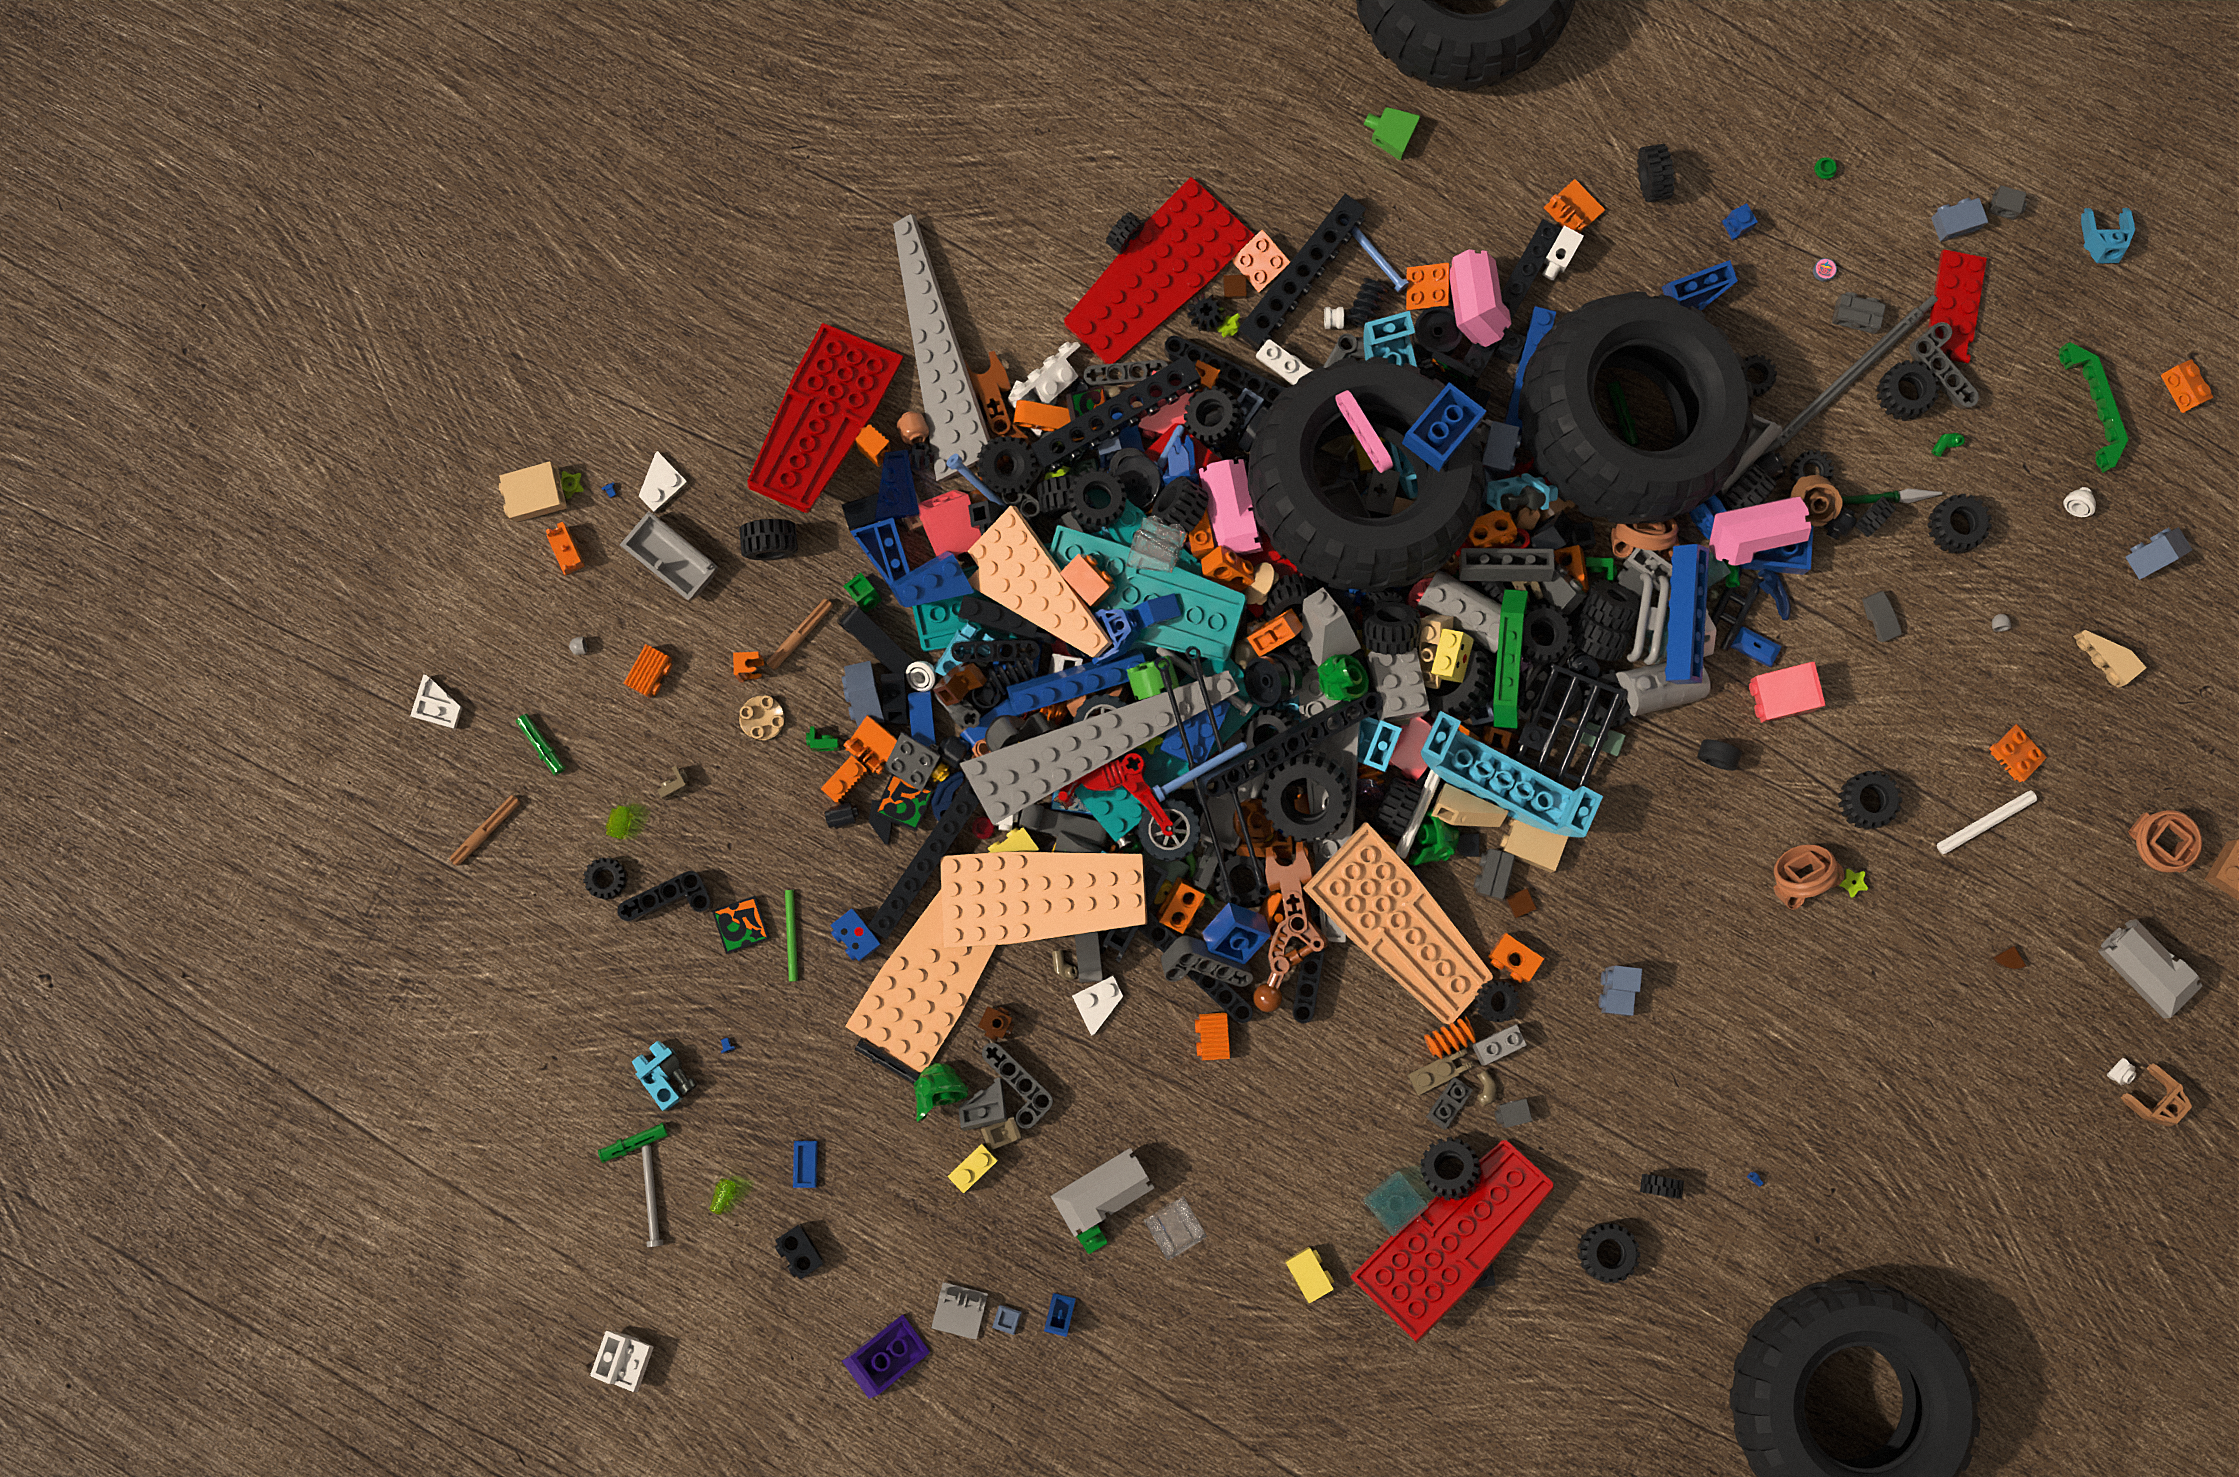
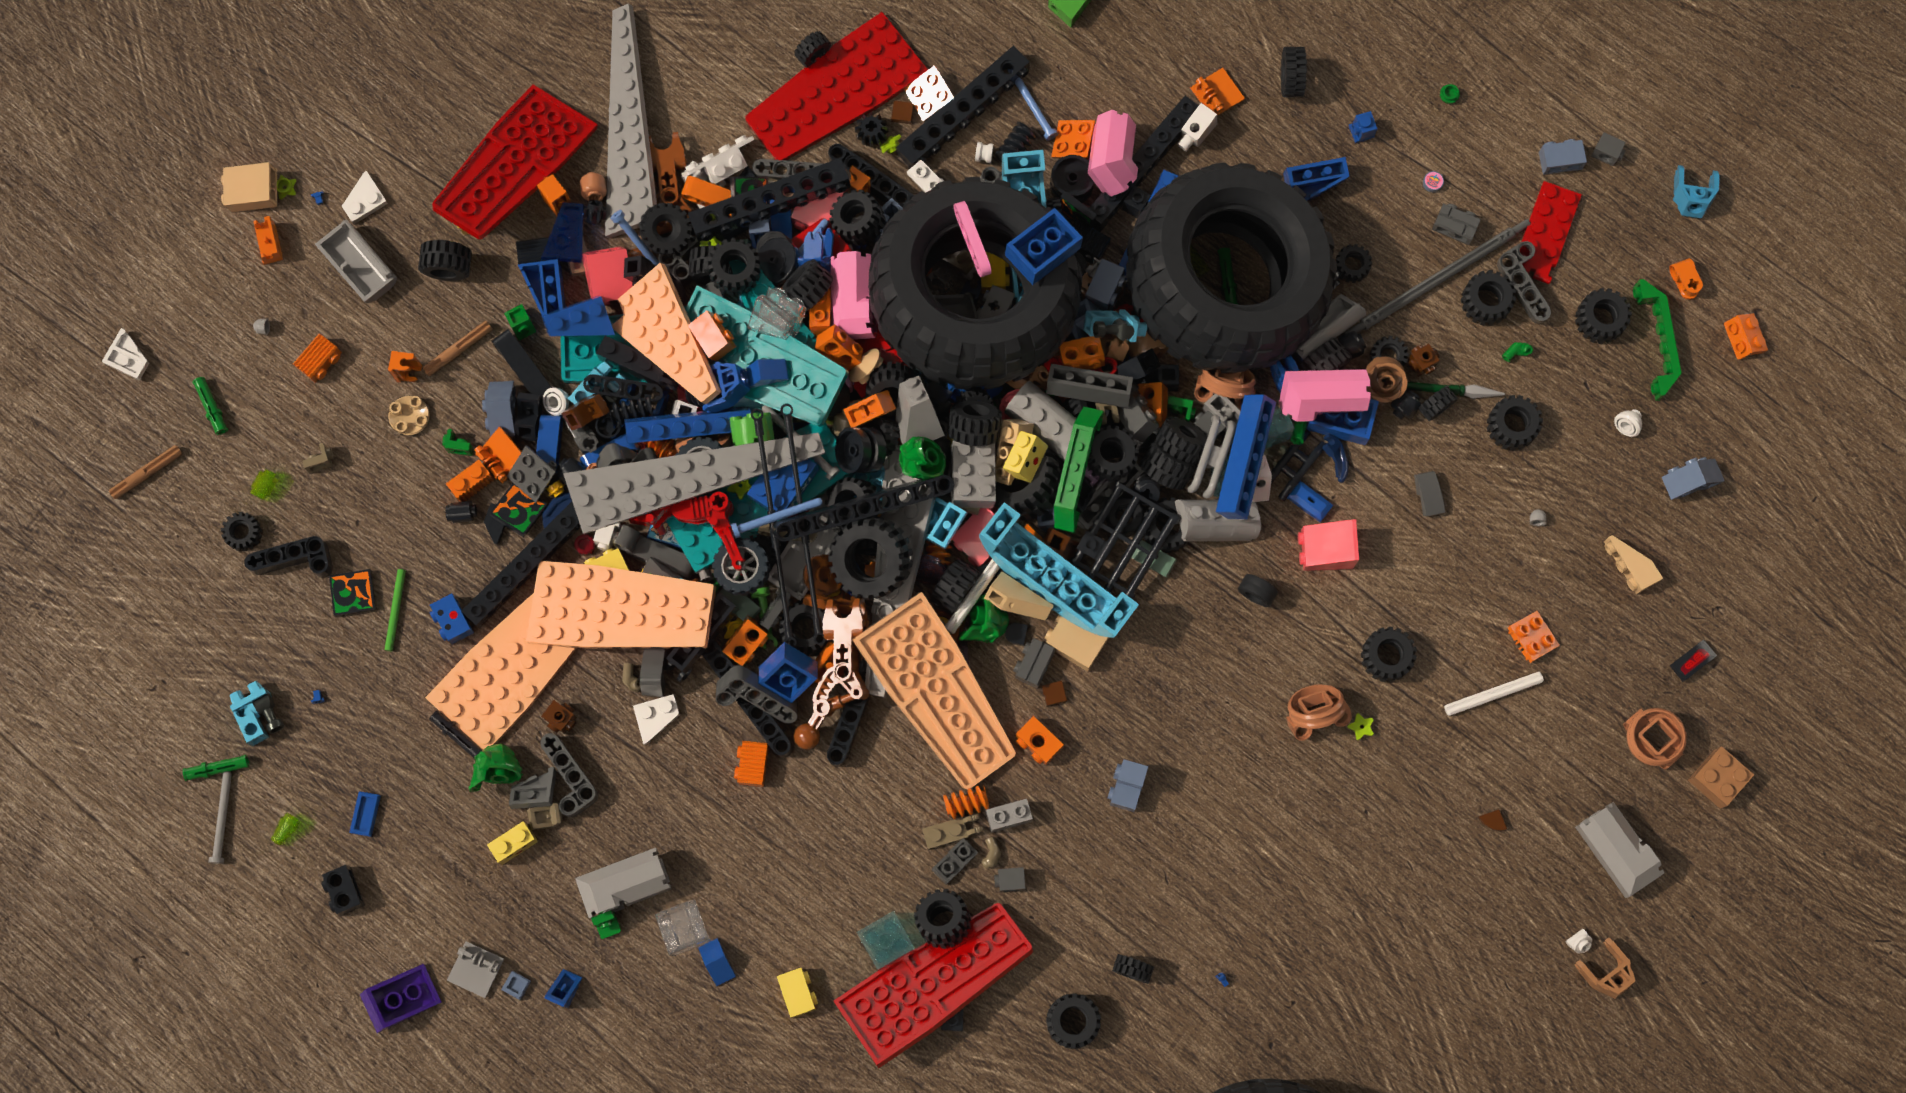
camera: 15 degrees right, 5 degrees down
white brick [590,1331,654,1392] -> none
black tyre [1475,980,1520,1023] -> none
none -> blue slope [698,938,736,986]
none -> reddish brown brick [1408,344,1440,377]
none -> black tyre [1575,288,1632,344]
none -> orange piece [1669,258,1703,300]
none -> slope [1670,639,1717,682]

